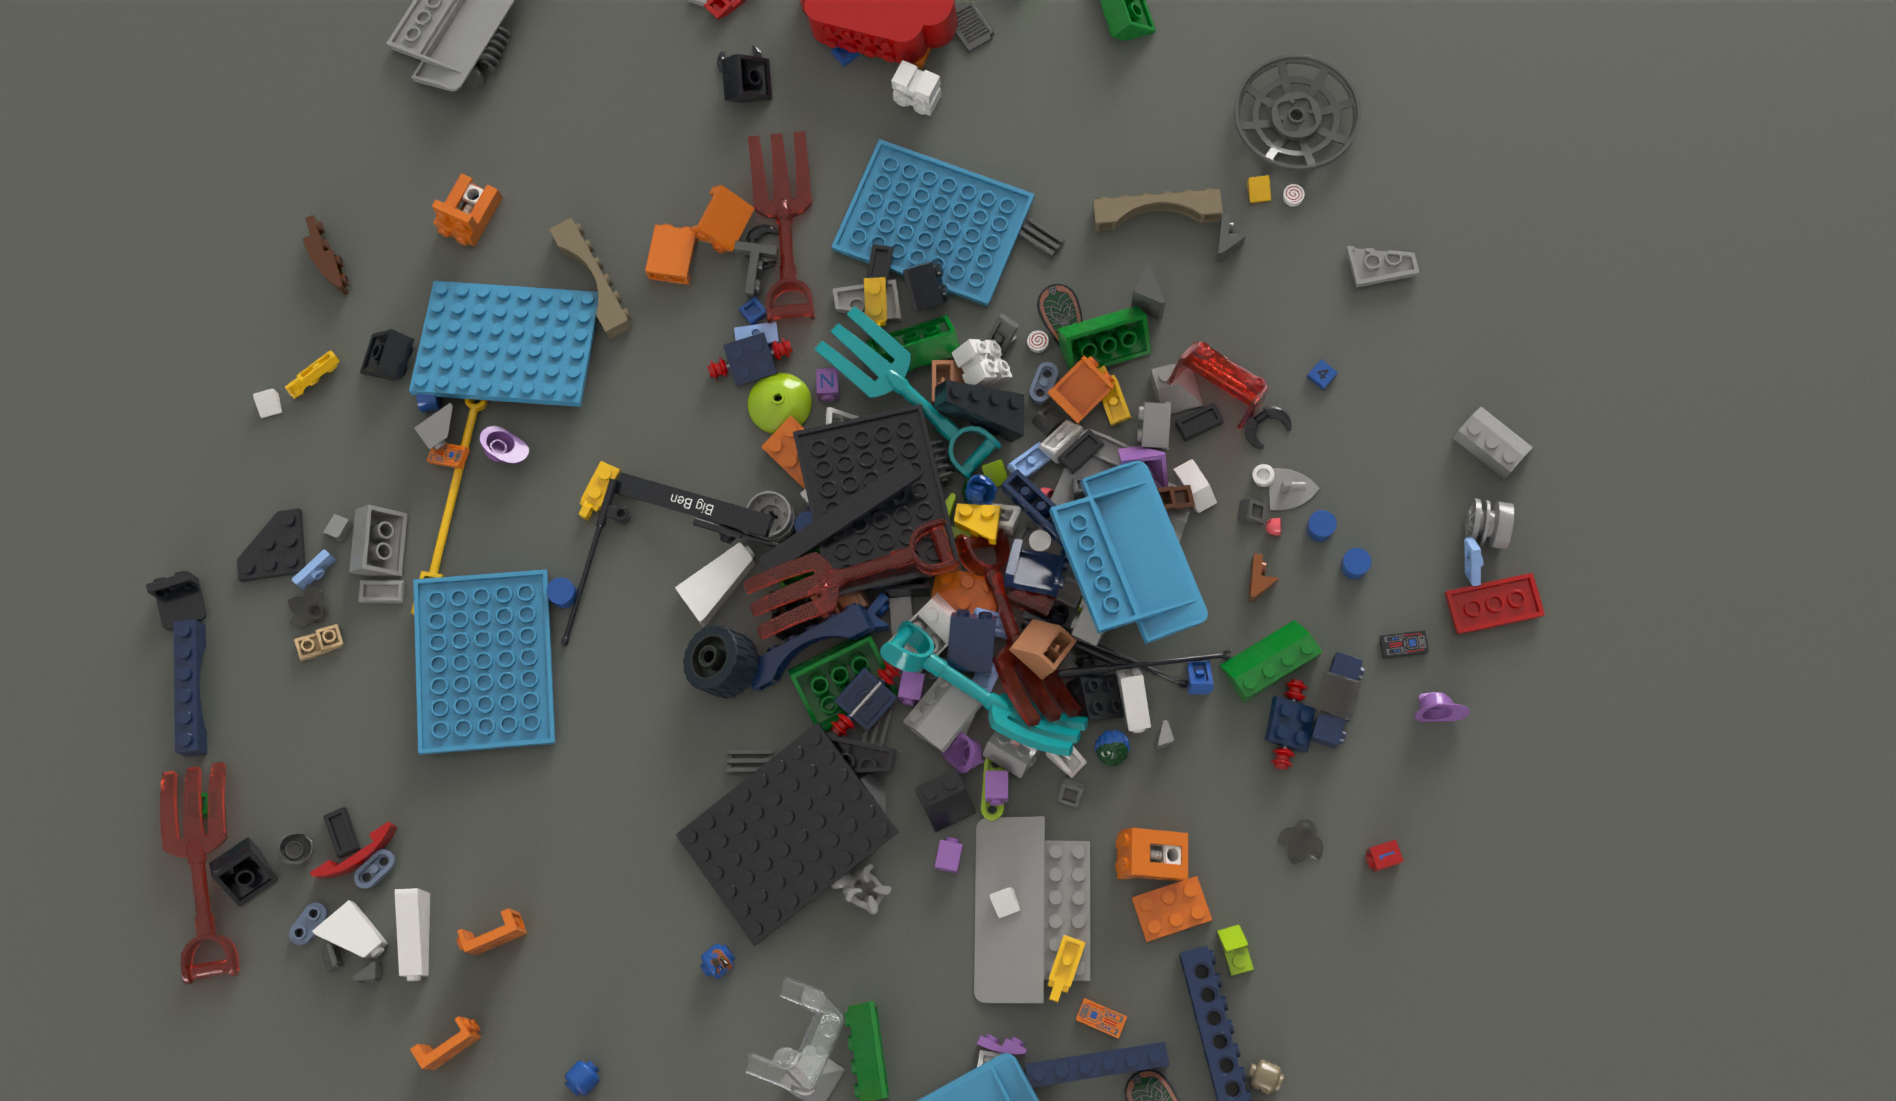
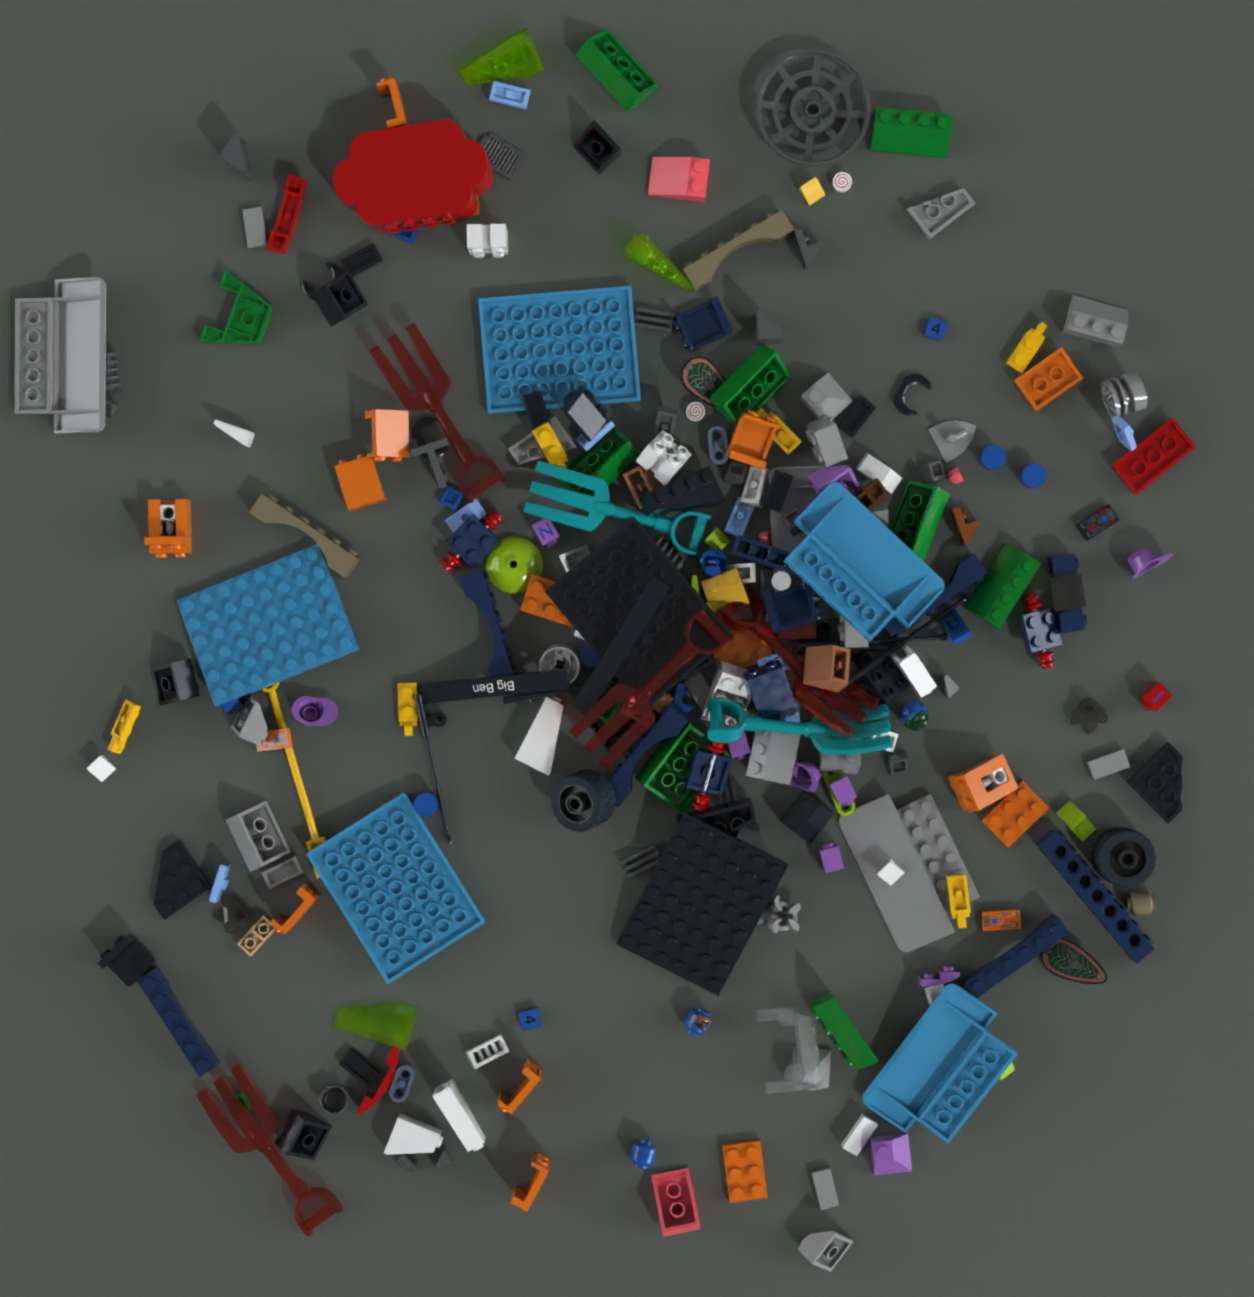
camera: 35 degrees left, 15 degrees up
sand blue plate [289,902,329,945] -> none
reddish brown slope [302,215,350,295] -> none
light grey slope [323,514,353,543] -> none
clear red windscreen [1167,341,1268,430] -> none
white tile [1252,464,1275,487] -> none
none -> green wing [199,270,274,344]
none -> white slope [214,420,255,448]
none -> orange panel [271,883,321,934]
none -> clear neon green wedge [334,1003,418,1049]
none -> black tile [340,243,383,277]
none -> dark blue arch [460,571,518,677]
none -> white slope [465,1034,510,1069]
none -> blue tile [518,1007,542,1031]
none -> black slope [573,120,621,174]
none -> light blue plate [575,417,615,451]
none -> clear neon green wedge [624,233,694,293]
none -> coral slope [648,157,710,203]
none -> dark blue panel [673,296,733,353]
none -> green slope [870,107,953,158]
none -> dark blue arch [883,554,988,637]
none -> green slope [889,479,950,562]
none -> yellow hinge [1005,321,1048,374]
none -> orange plate [1013,347,1084,412]
none -> light grey tile [1087,749,1130,780]
none -> wheel [1091,827,1157,888]
none -> black plate [1127,742,1183,824]

